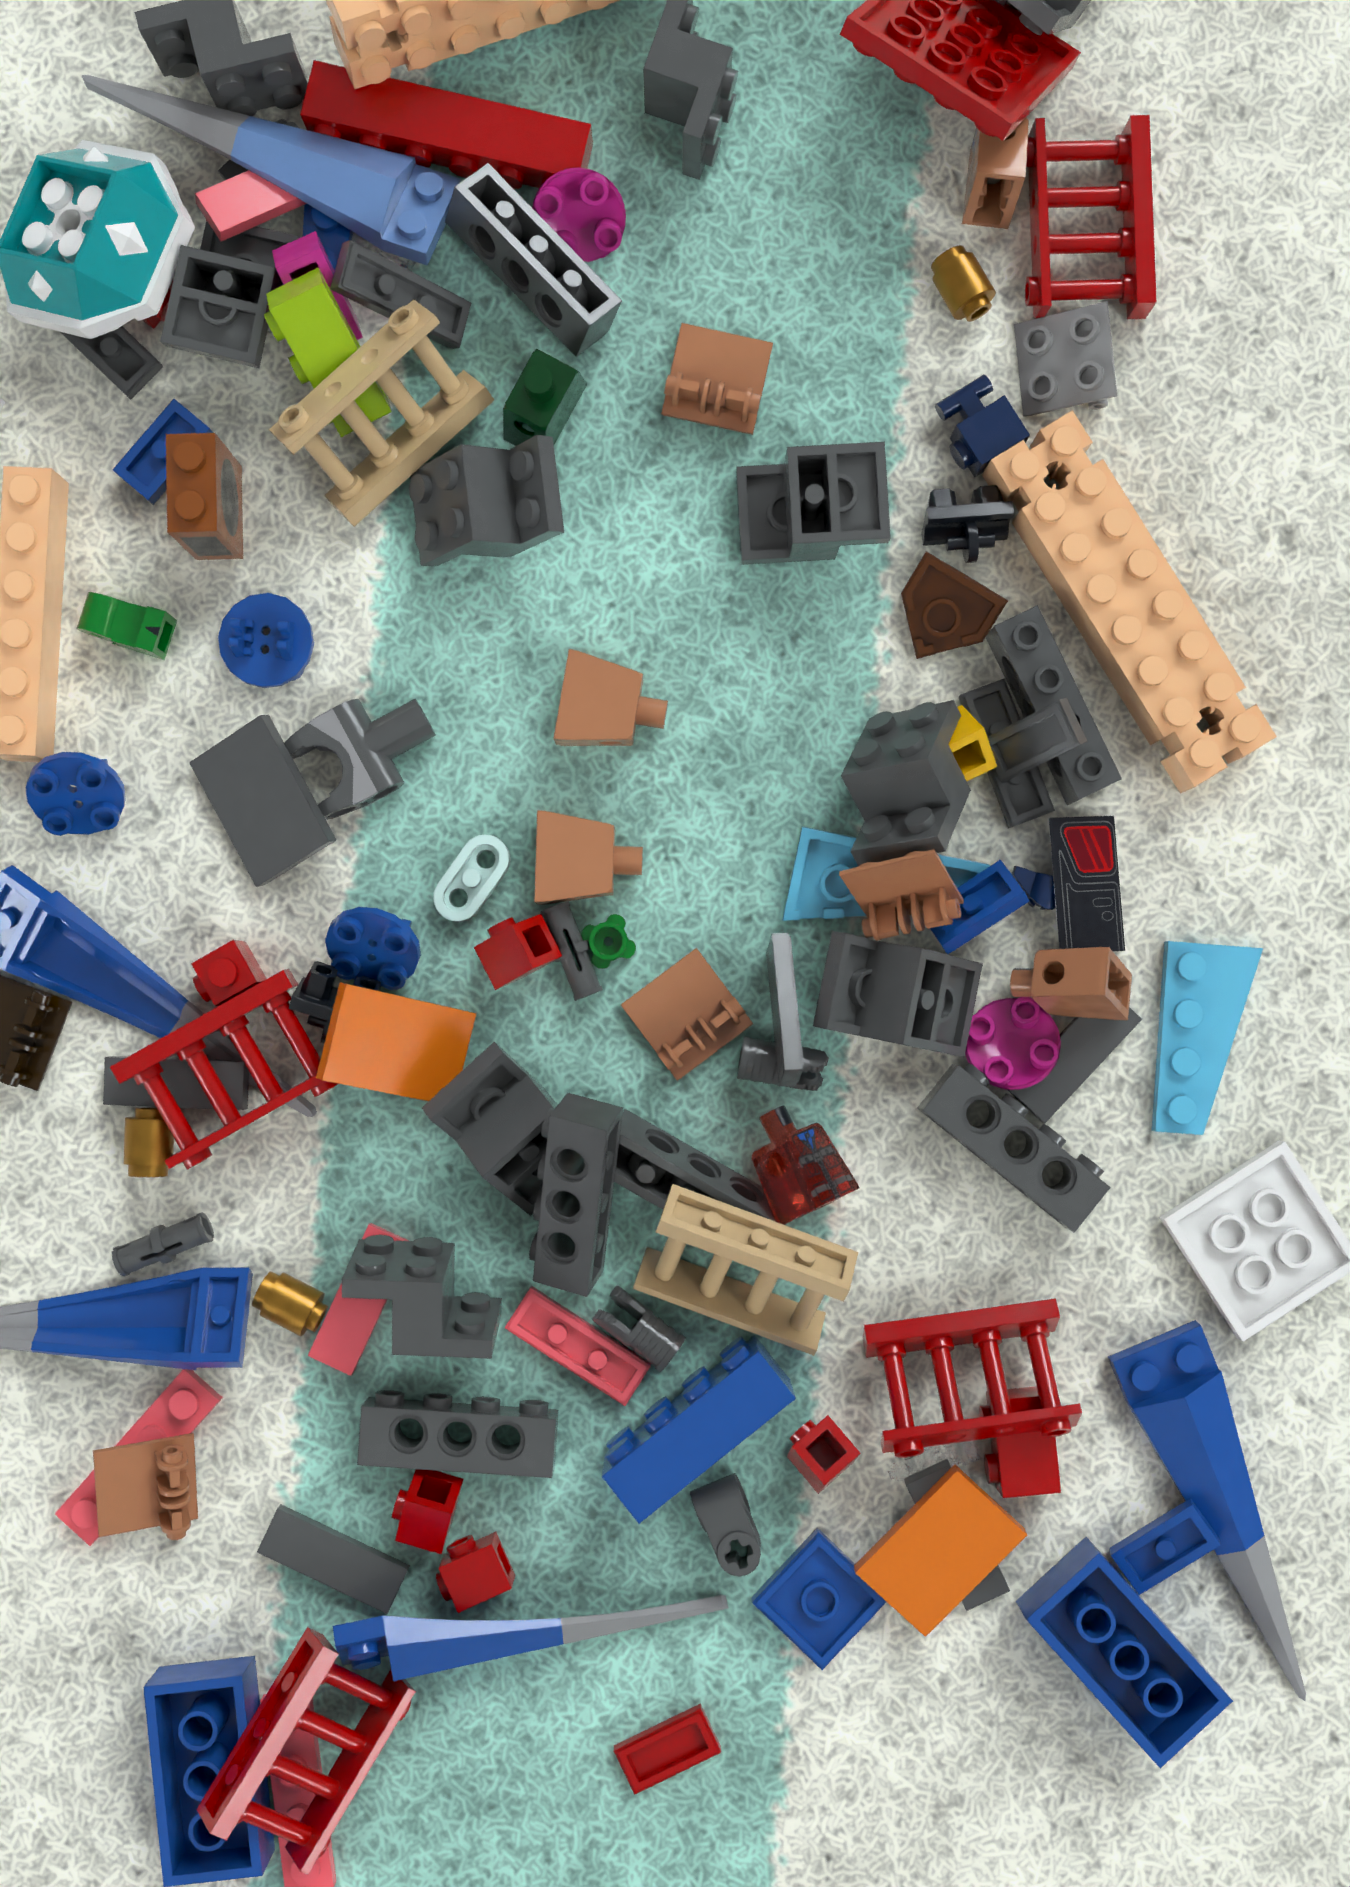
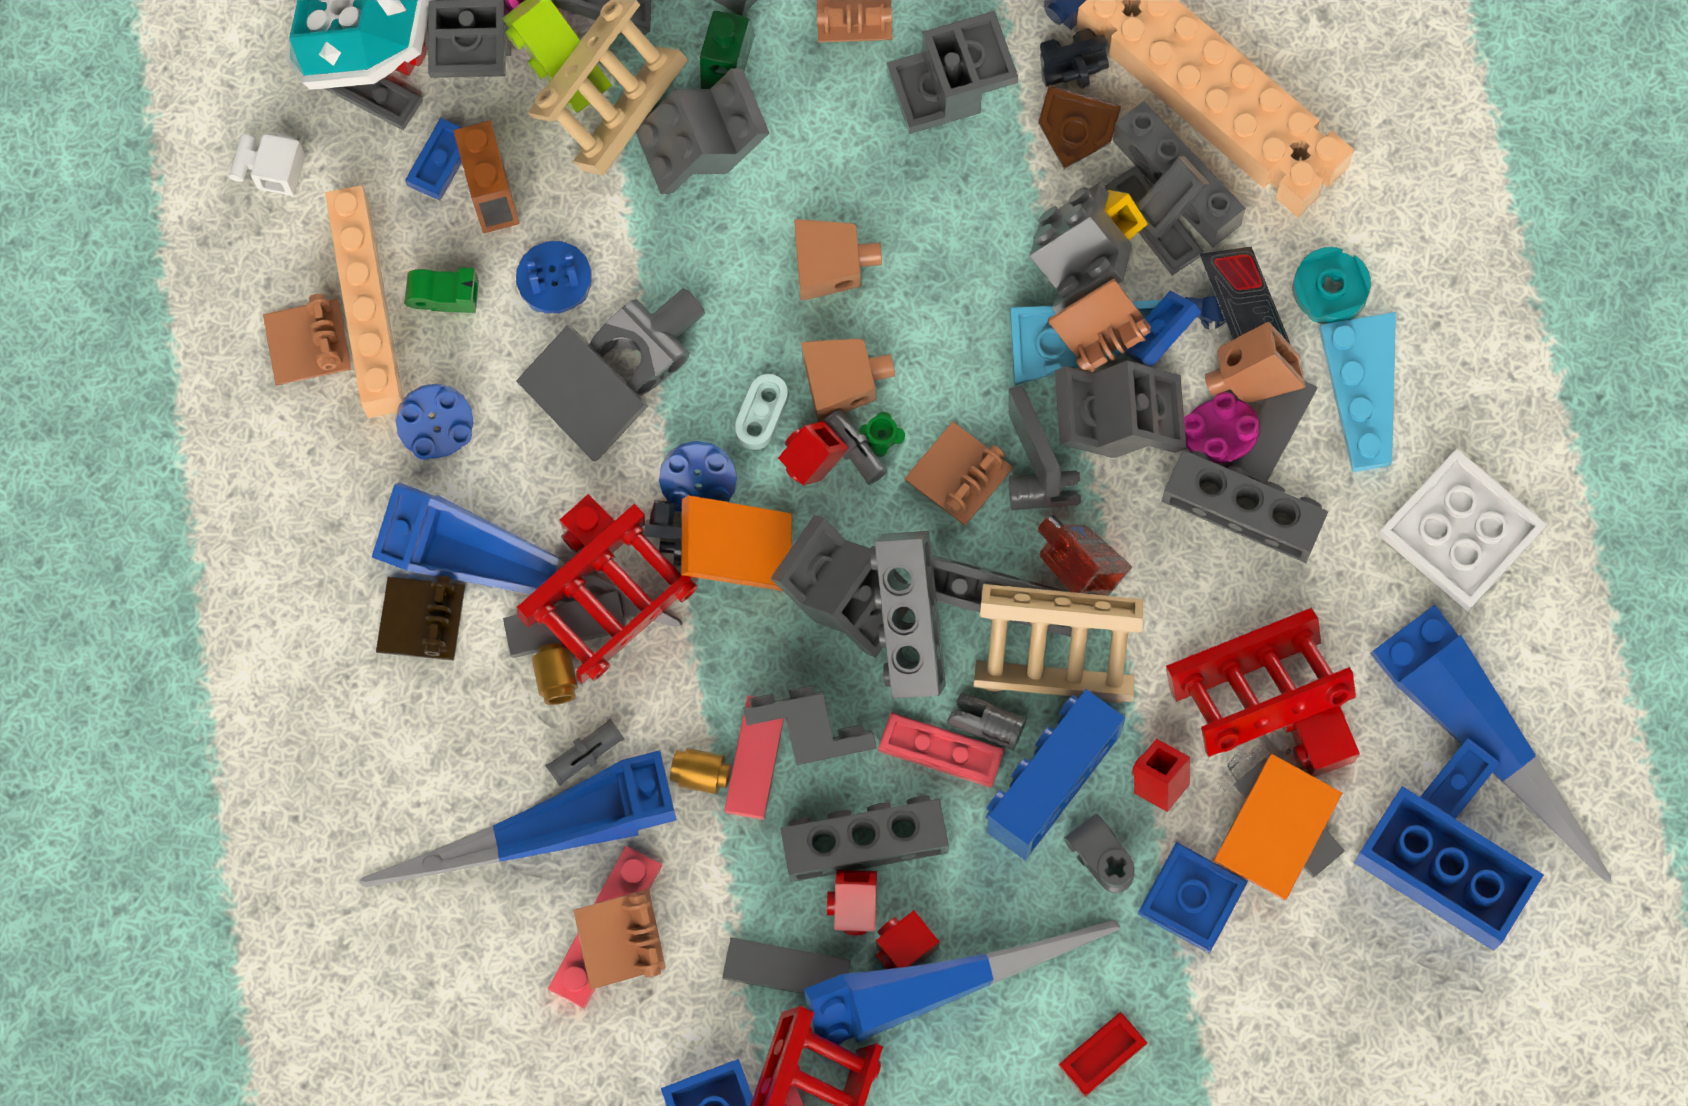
camera: 10 degrees left, 15 degrees down
none -> teal plate [1292,247,1371,323]

